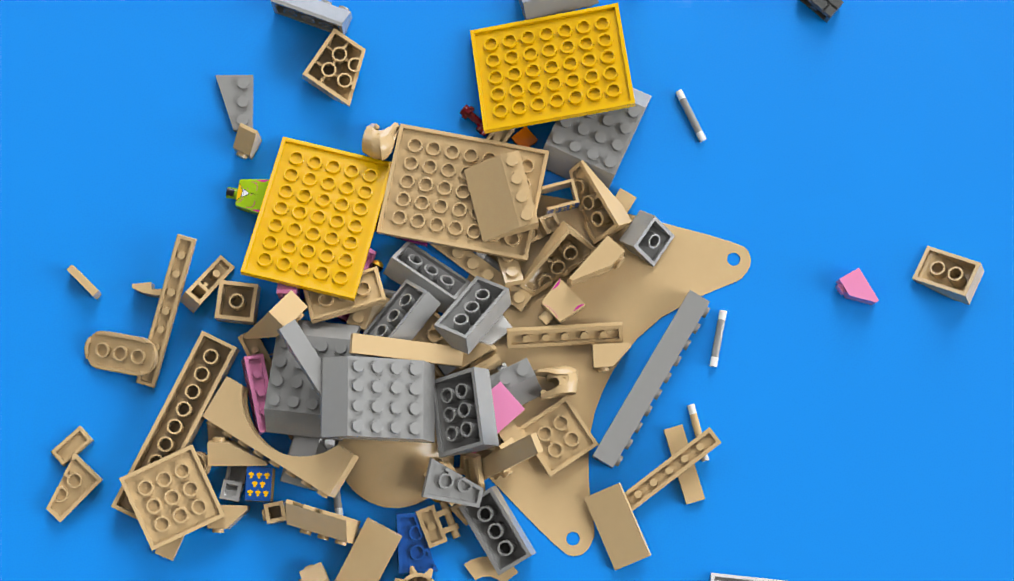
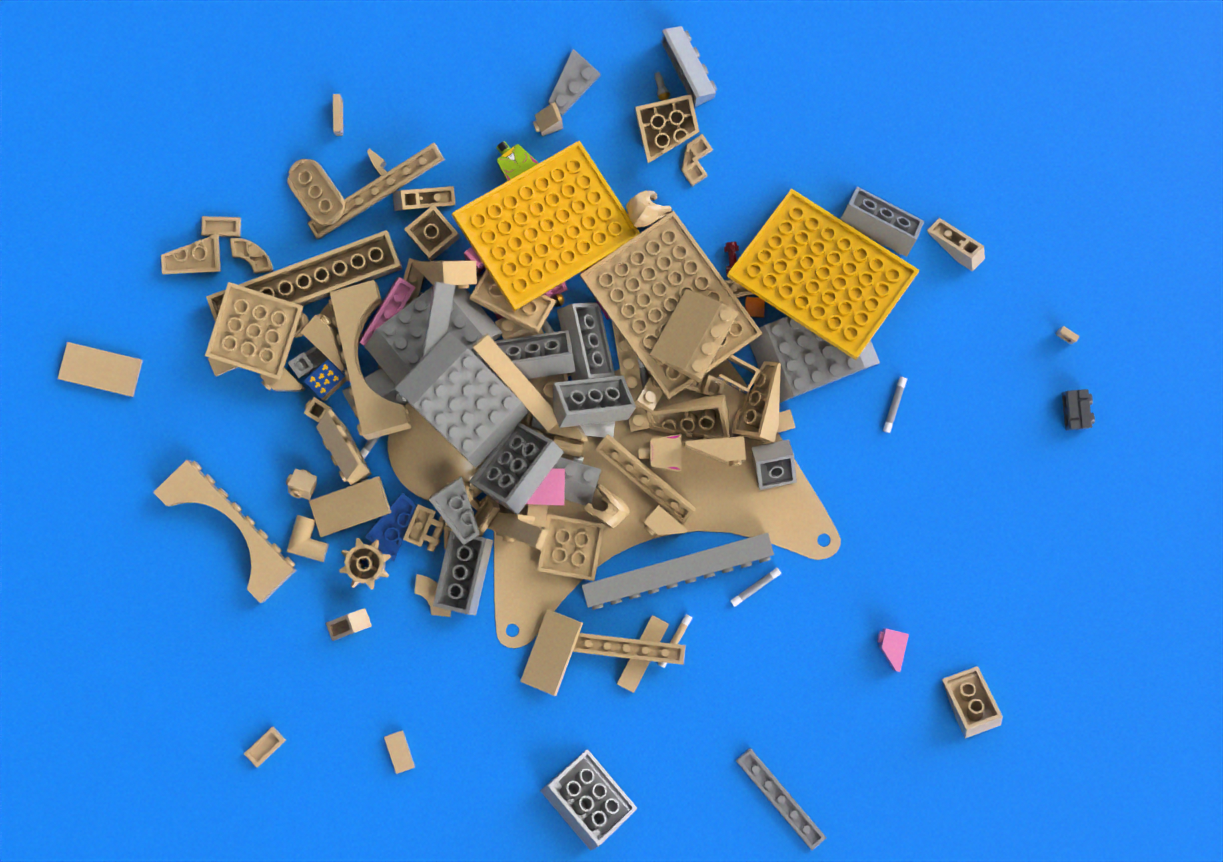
camera: 45 degrees right, 5 degrees up
none -> tan tile [230,238,274,274]
none -> light grey piece [655,72,670,101]
none -> tan tile [681,134,713,187]
none -> light grey tile [736,748,826,850]

